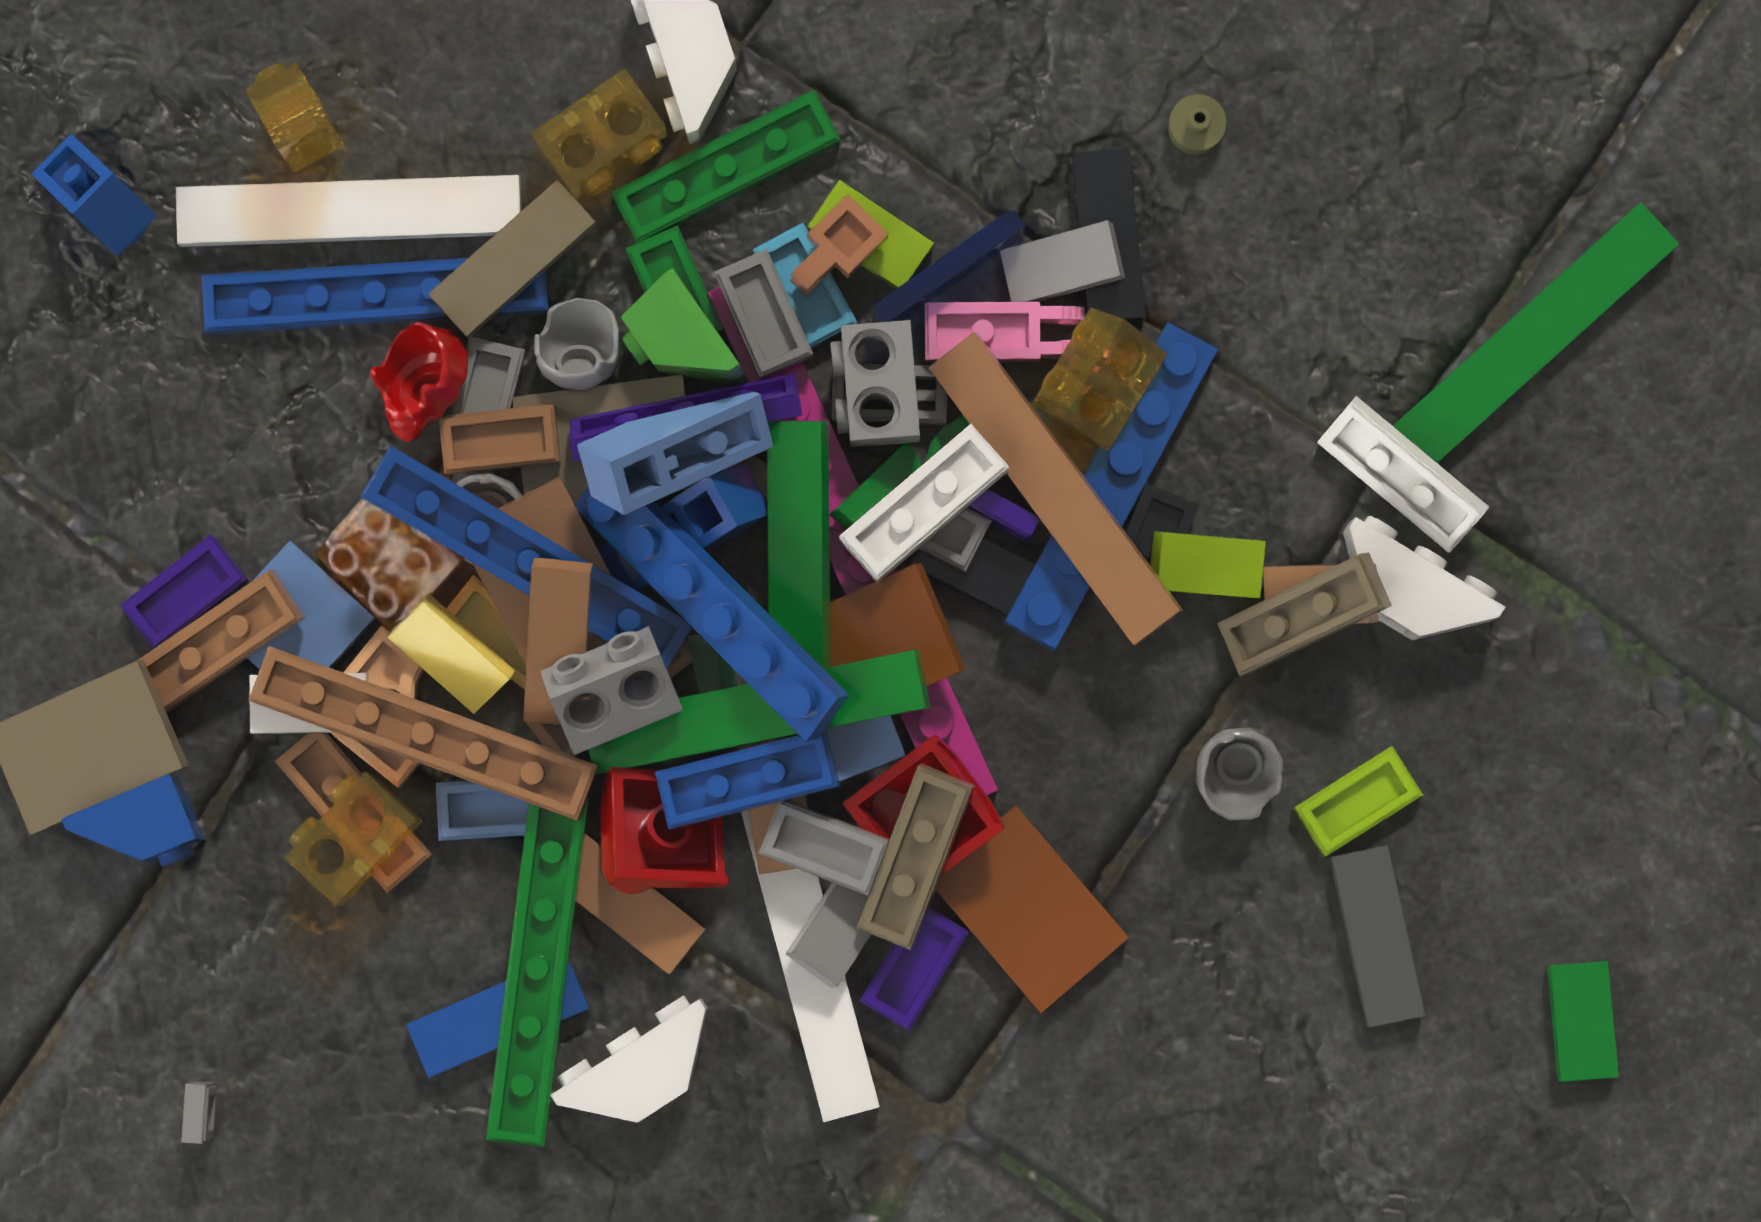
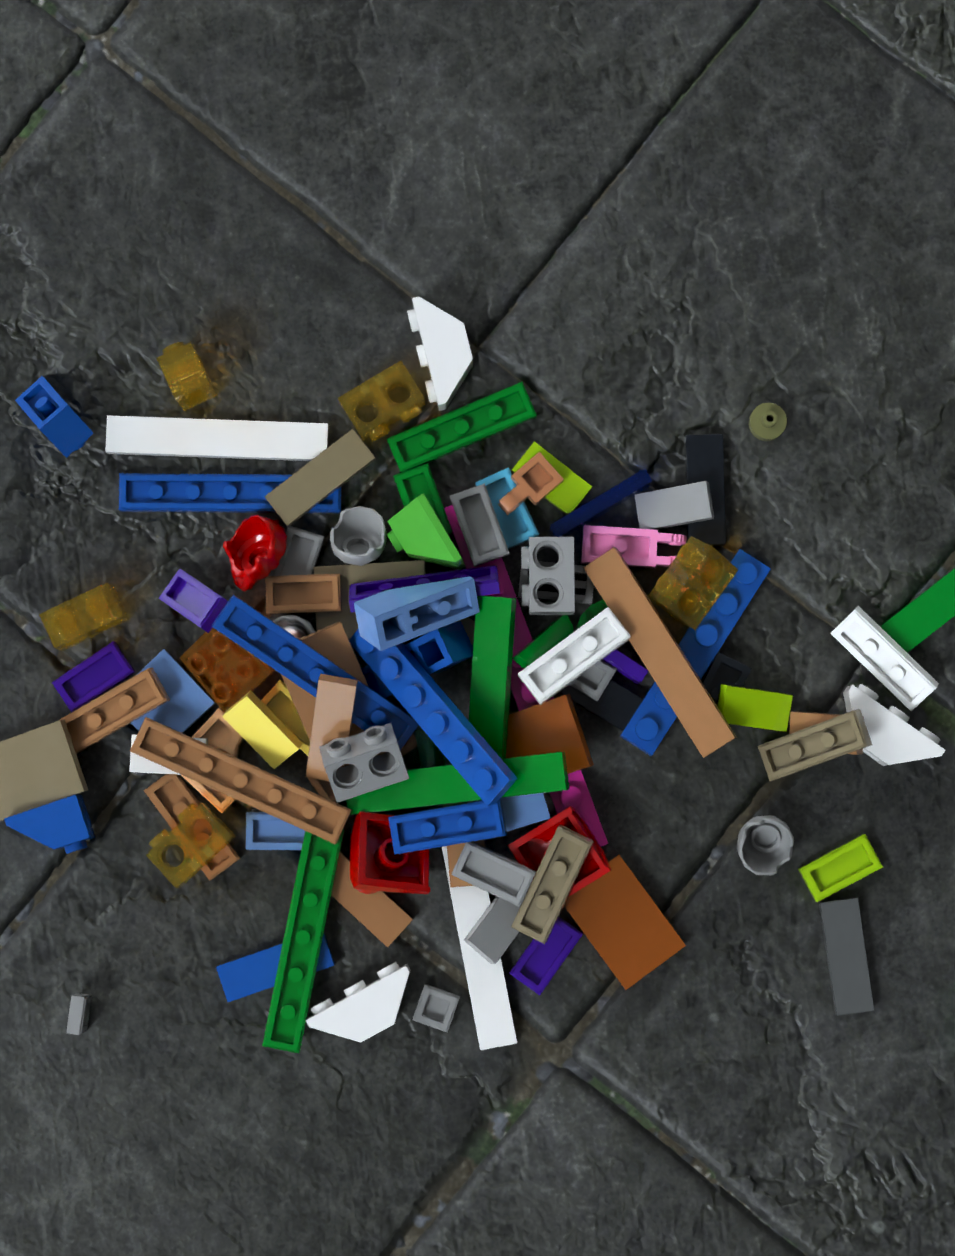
camera: 10 degrees right, 0 degrees up
none -> clear yellow brick [39,583,129,651]
none -> dark purple tile [158,569,228,633]
none -> light grey tile [412,984,460,1033]

